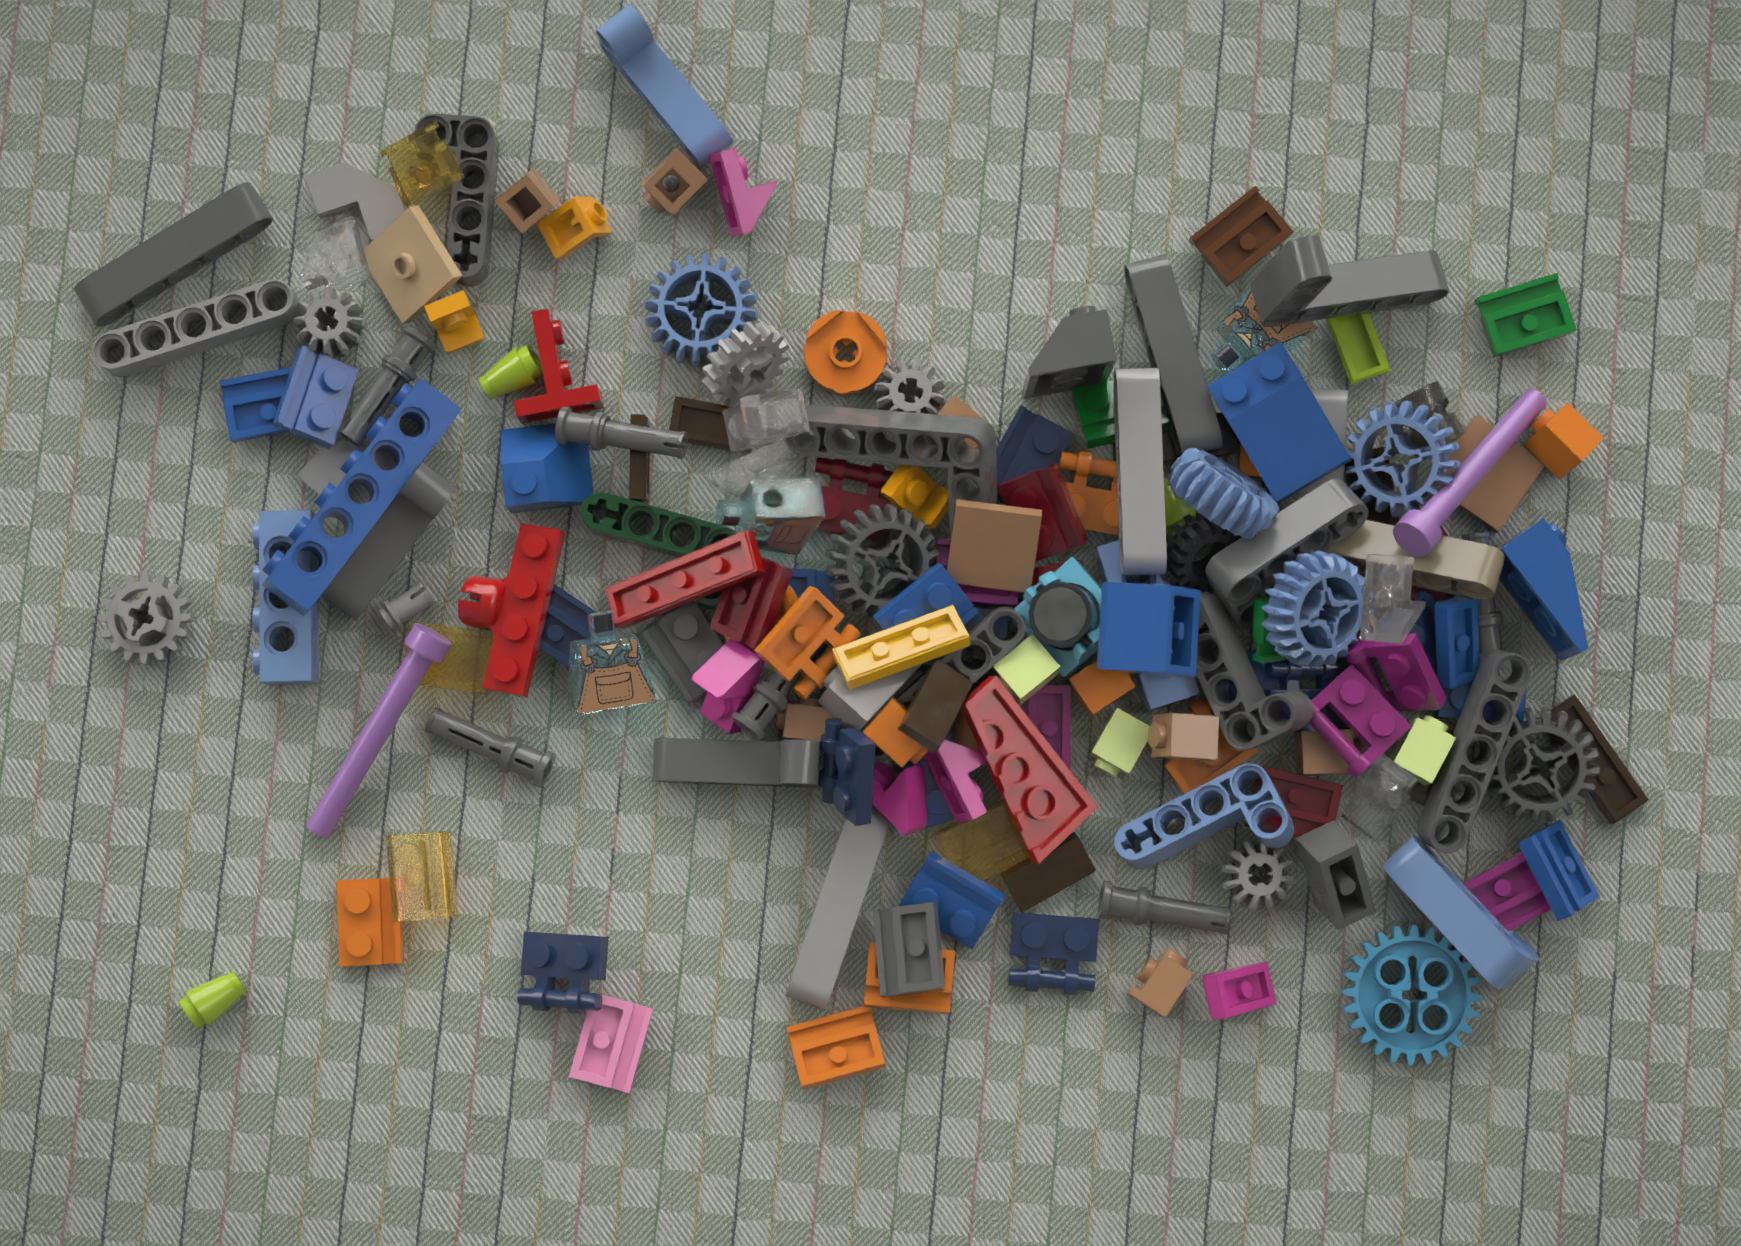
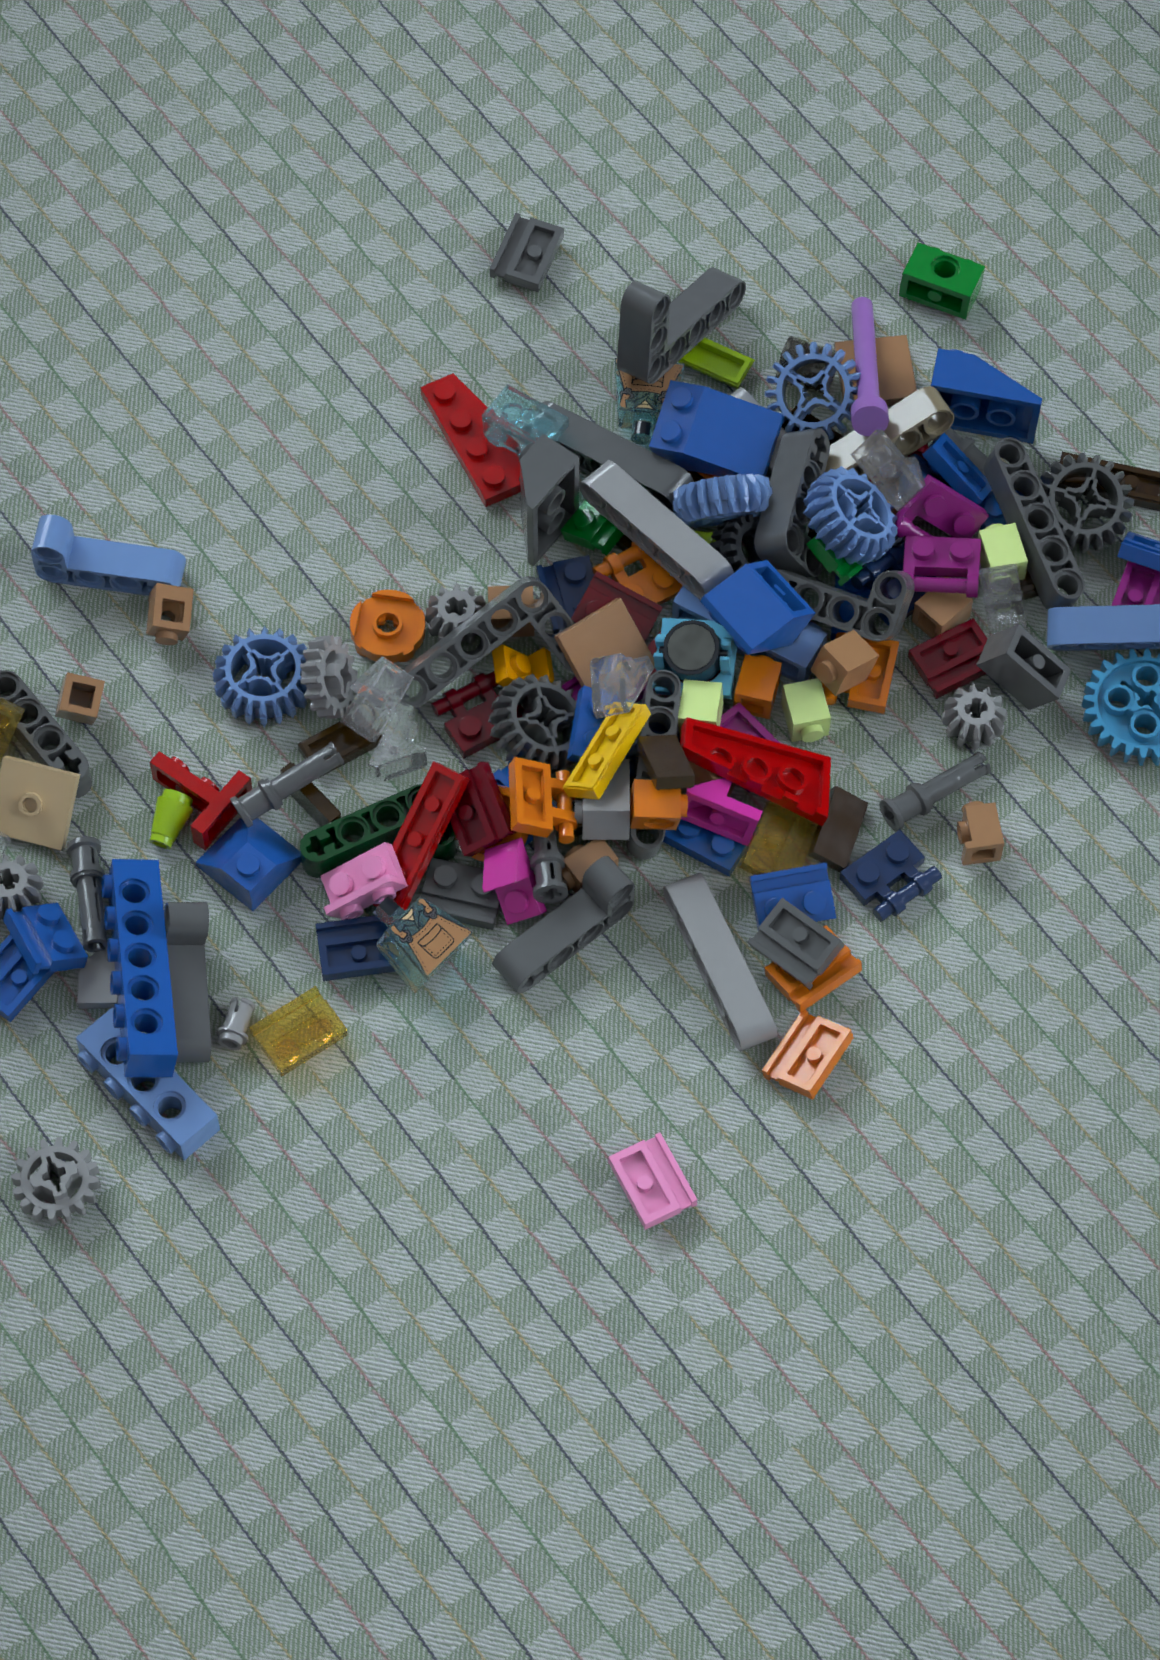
camera: 40 degrees left, 20 degrees down
lime cone [179,971,247,1030] -> none
medium lavender piece [306,623,453,838] -> none
orange plate [336,877,404,967] -> none
clear yellow plate [386,830,458,922] -> none
light orange bracket [424,290,485,354] -> none
dark grey pin [425,707,555,788] -> none
red plate [458,523,565,698] -> none
dark blue plate [517,931,609,1014] -> none
light orange bracket [536,196,612,259] -> none
dark pink slope [709,148,777,236] -> none
clear light blue torso [716,478,825,555] -> none
dark blue plate [819,718,875,826] -> none
dark pink slope [872,762,928,836] -> none
medium blue beam [1114,763,1294,869] -> none
reddish brown plate [1189,186,1294,287] -> none
dark pink slope [1203,961,1277,1020] -> none
green plate [1474,273,1577,358] -> none
orange brick [1524,402,1604,480] -> none
none -> bright pink bracket [320,842,408,920]
none -> red wing [420,373,526,507]
none -> clear light blue bracket [482,384,569,457]
none -> dark grey plate [489,213,564,292]
none -> clear slope [590,653,654,719]
none -> green brick [899,242,985,320]

